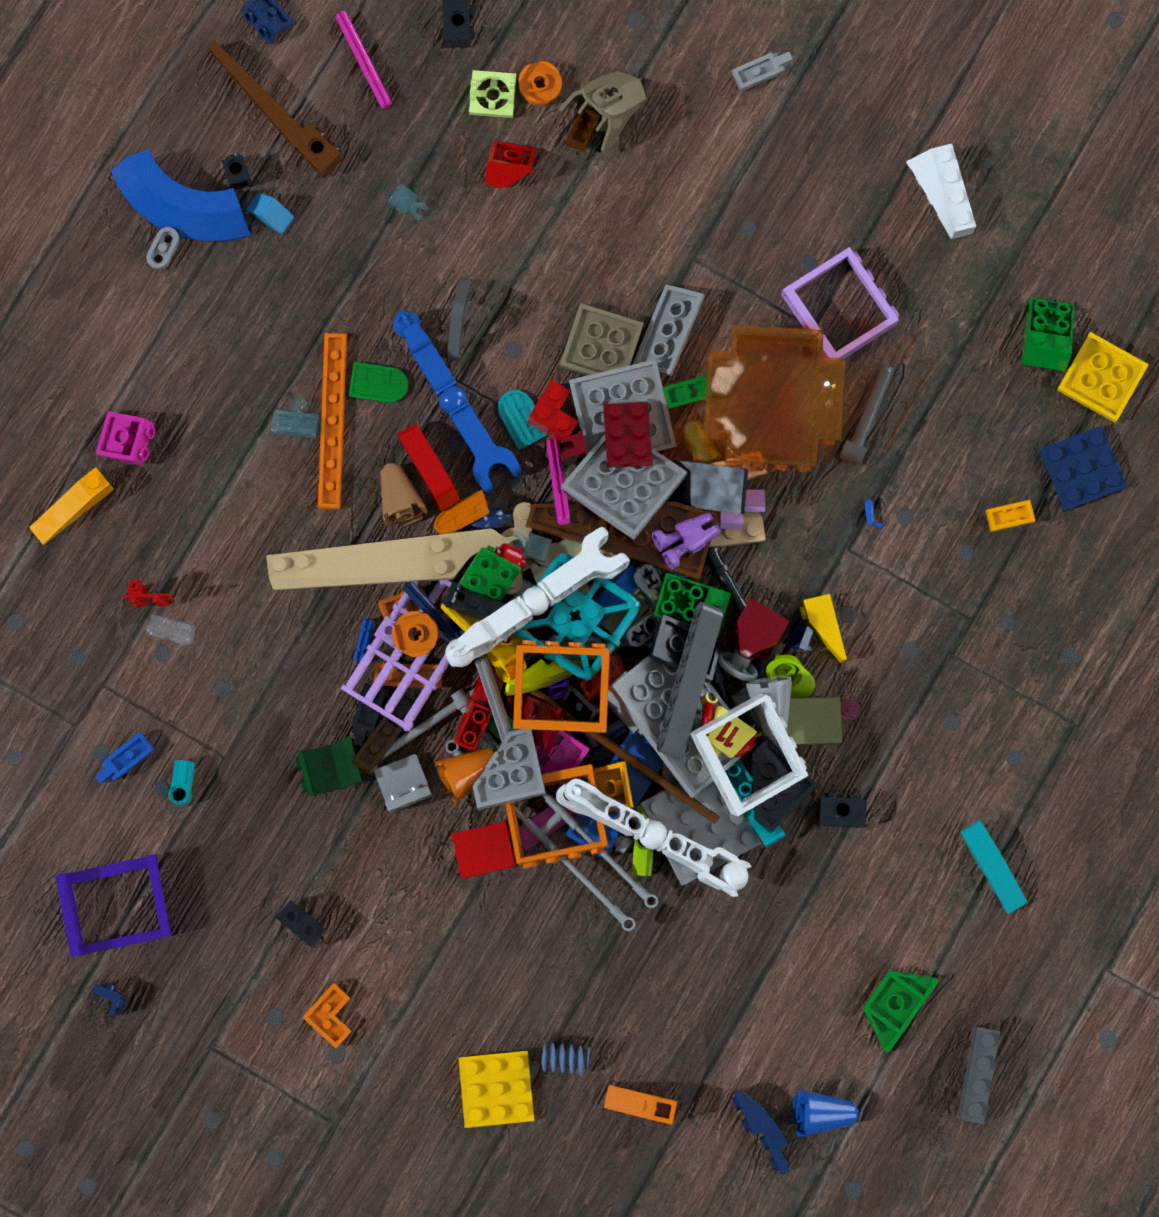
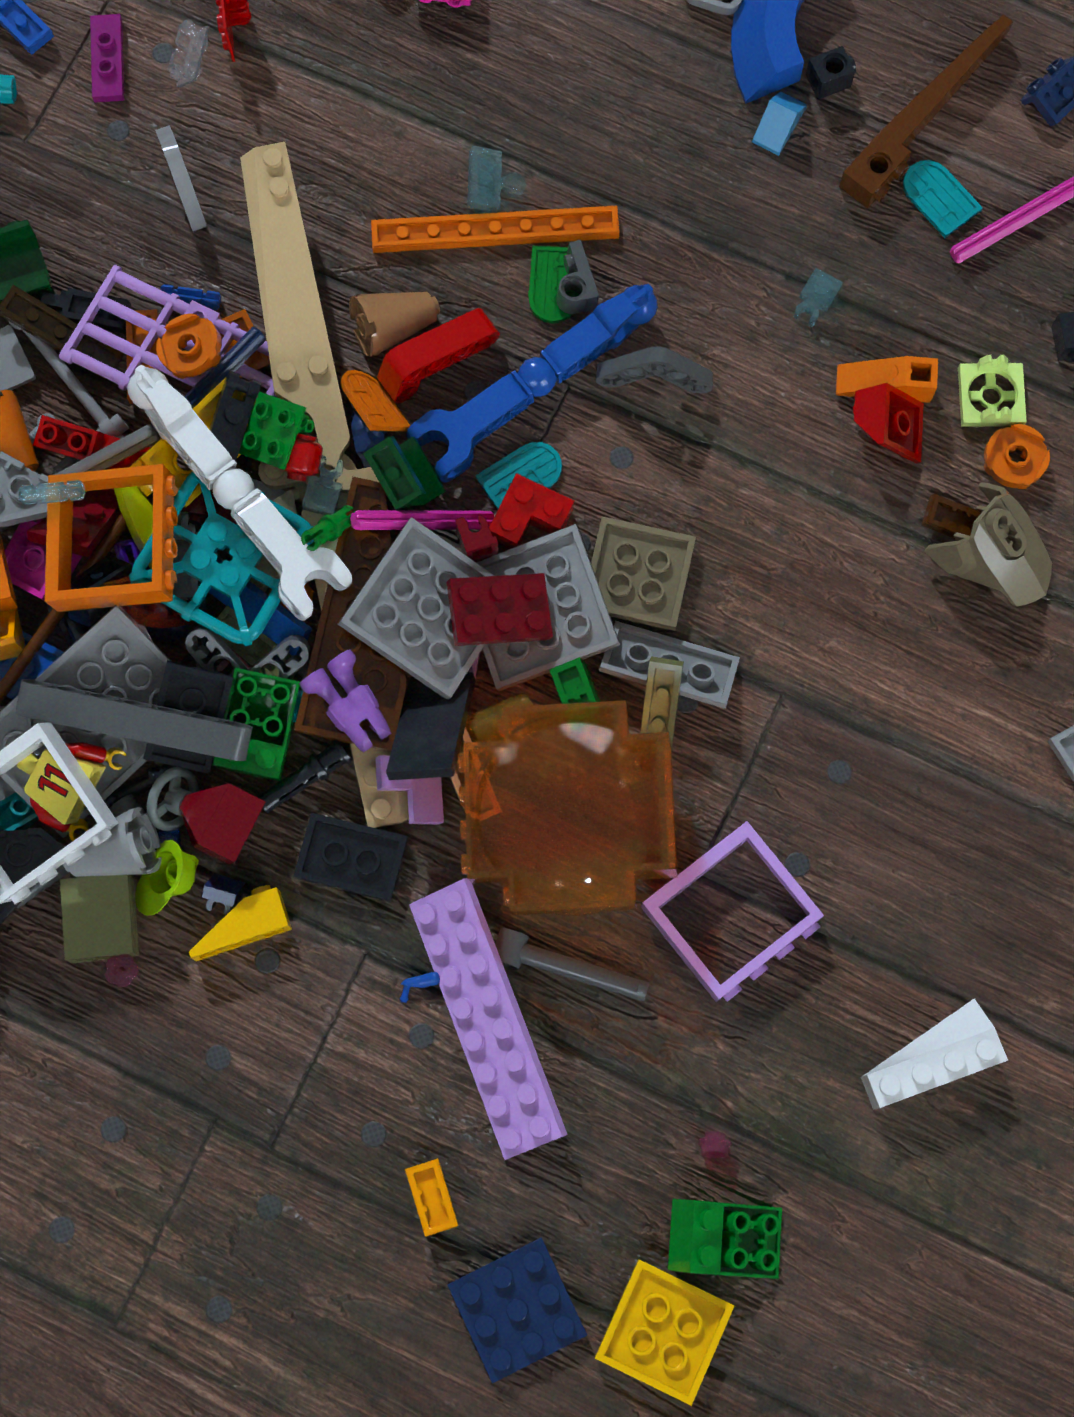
camera: 85 degrees right, 5 degrees down
none -> clear light blue axle [19,480,85,505]
none -> magenta plate [90,14,125,103]
none -> light grey beam [155,125,207,232]
none -> black plate [293,813,408,902]
none -> green pin [301,505,355,551]
none -> dark green panel [363,436,446,510]
none -> lavender plate [409,878,568,1160]
none -> dark grey plate [556,240,599,314]
none -> olive plate [638,656,684,758]
none -> clear pink plate [698,1131,732,1158]
none -> orange slope [836,356,938,403]
none -> teal window [903,160,983,238]

